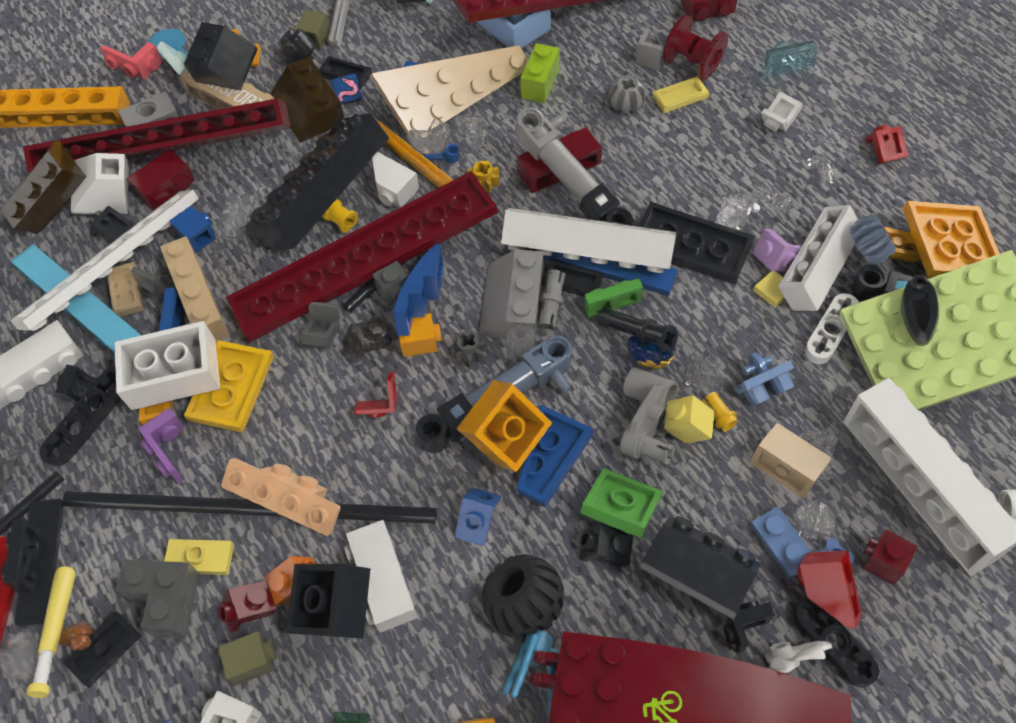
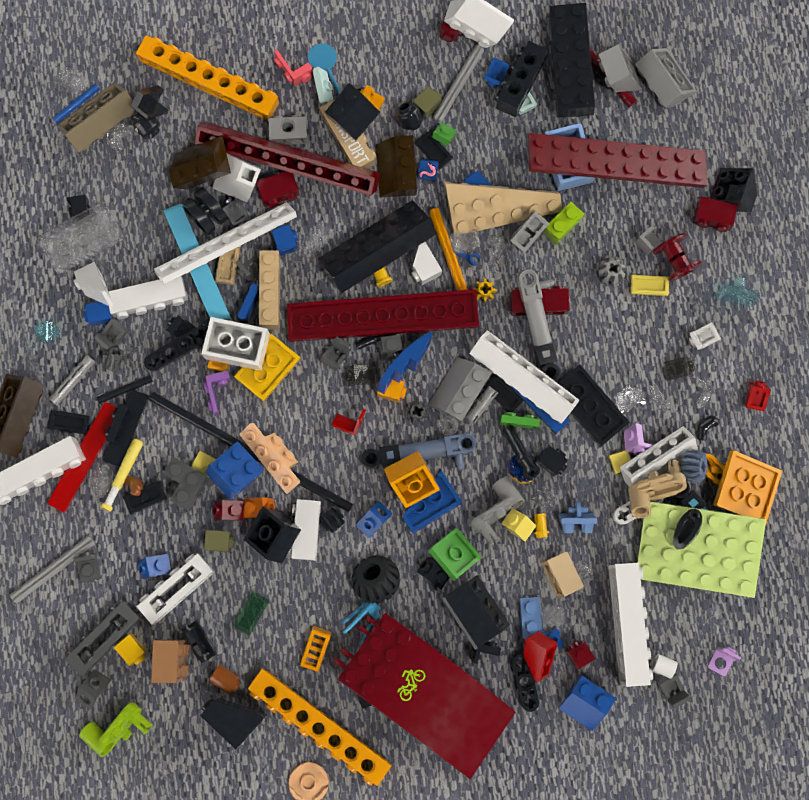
camera: 15 degrees right, 20 degrees up
white plate [765,641,832,673] -> none
none -> black wheel [181,187,229,236]
none -> blue brick [205,441,264,501]
none -> black gear [320,508,345,533]
none -> bright green plate [432,122,457,146]
none -> light grey brick [510,210,549,253]
none -> black brick [536,446,568,477]
none -> blue slope [558,675,616,731]
none -> tan piece [628,460,687,518]
none -> clear smoke bracket [664,357,696,381]
none -> black arm [697,415,719,441]

